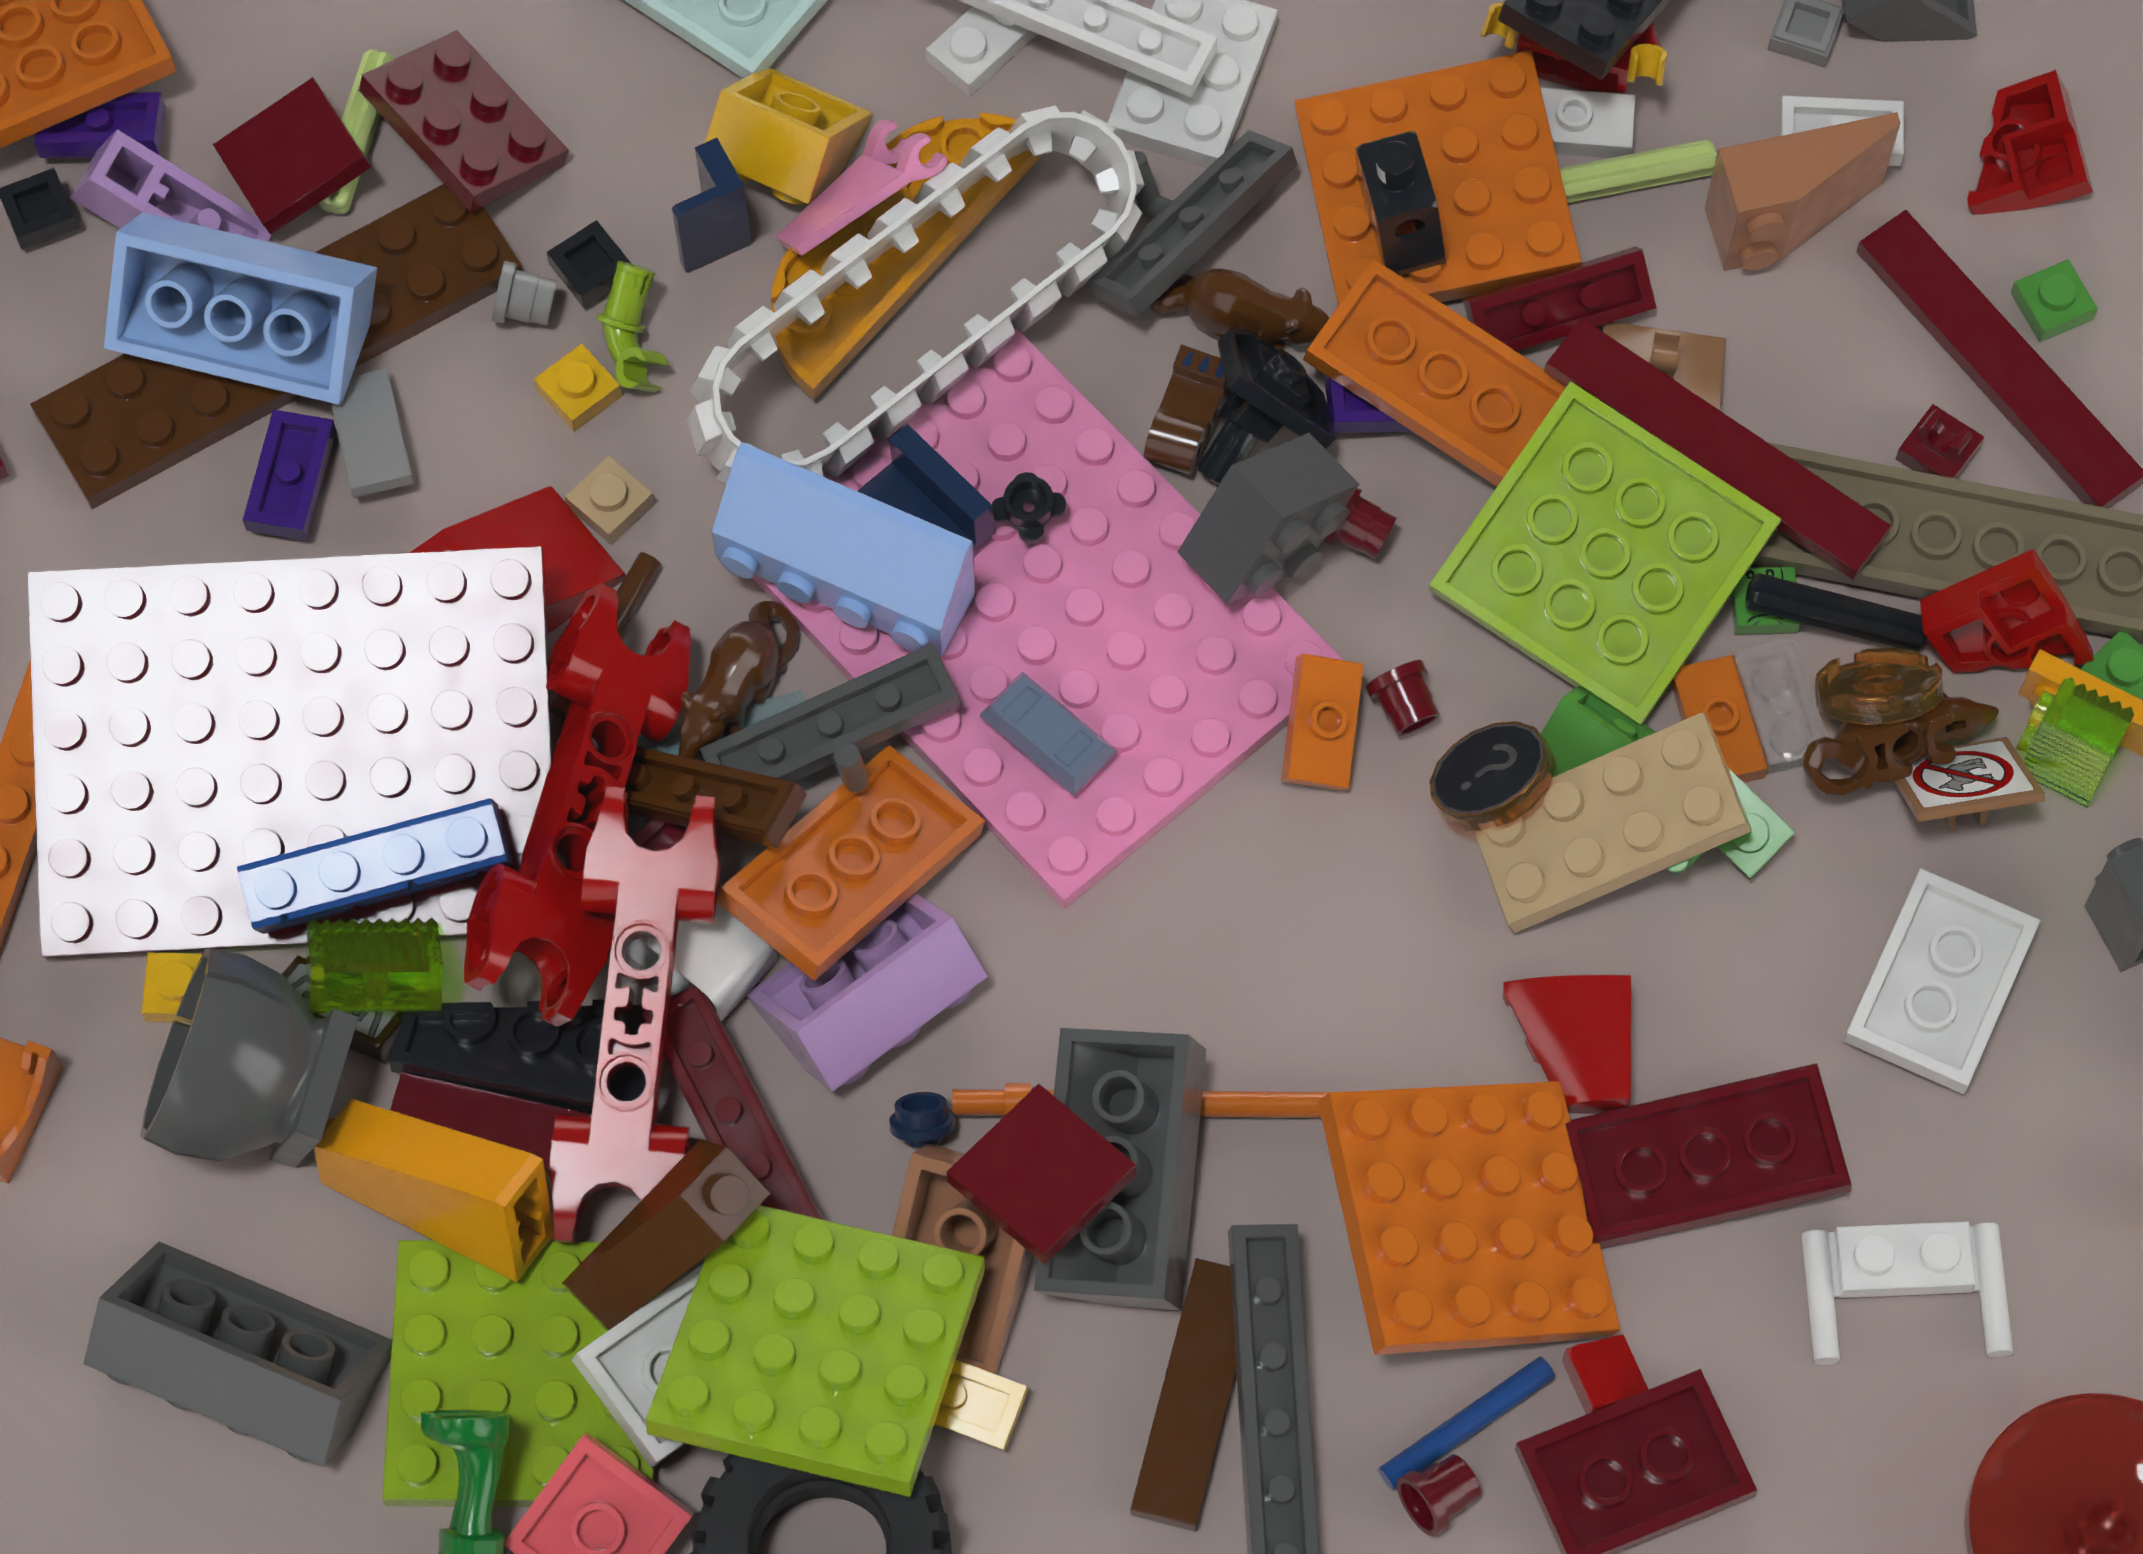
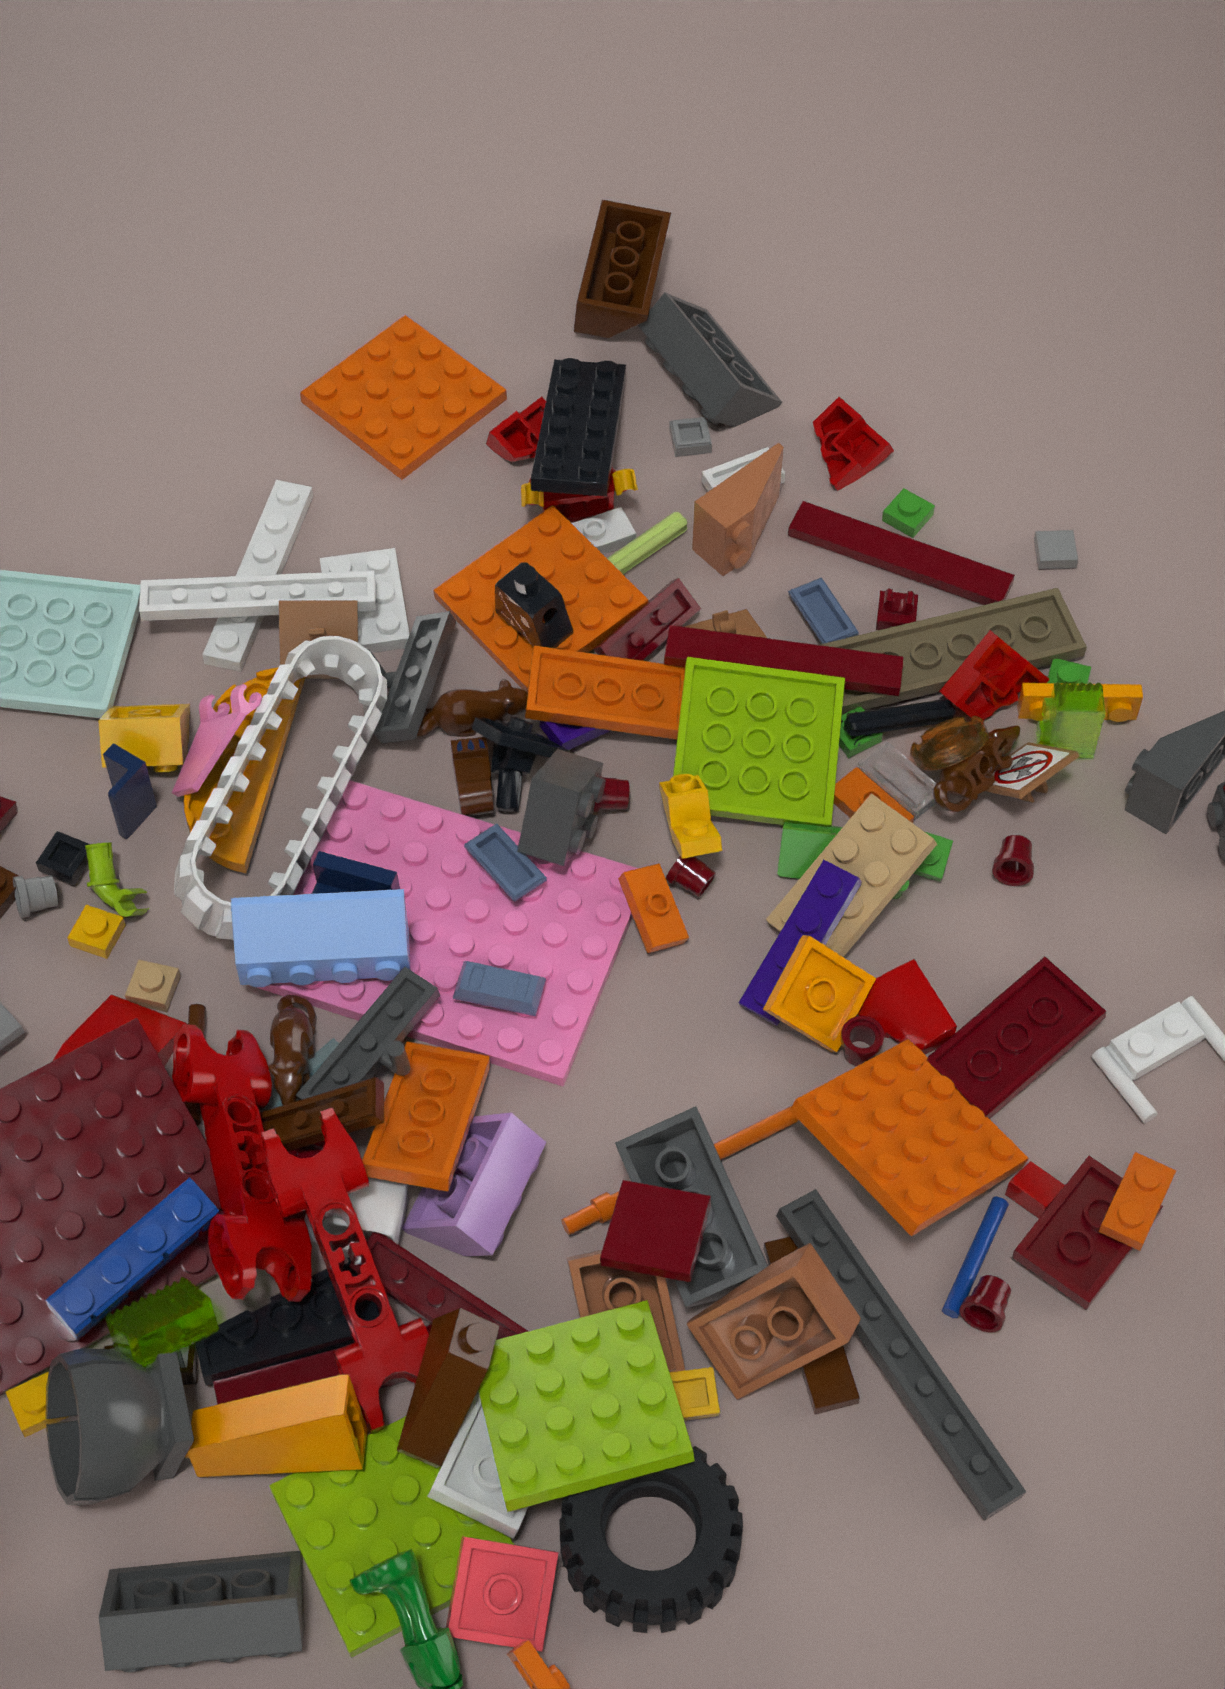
camera: 30 degrees left, 10 degrees down
dark blue plate [889,1092,955,1148] -> none
black plate [992,472,1066,543] -> none
tile [1430,721,1555,831] -> none
white plate [1843,868,2041,1095] -> none
none -> medium nougat piece [279,600,358,679]
none -> sand blue tile [464,823,547,902]
none -> yellow slope [659,774,722,859]
none -> nougat slope [686,1243,861,1400]
none -> dark purple plate [738,859,862,1026]
none -> light orange plate [763,935,876,1052]
none -> sand blue tile [788,578,859,644]
none -> dark red piece [841,1016,884,1066]
none -> dark red piece [992,835,1034,886]
none -> orange plate [1099,1152,1176,1251]

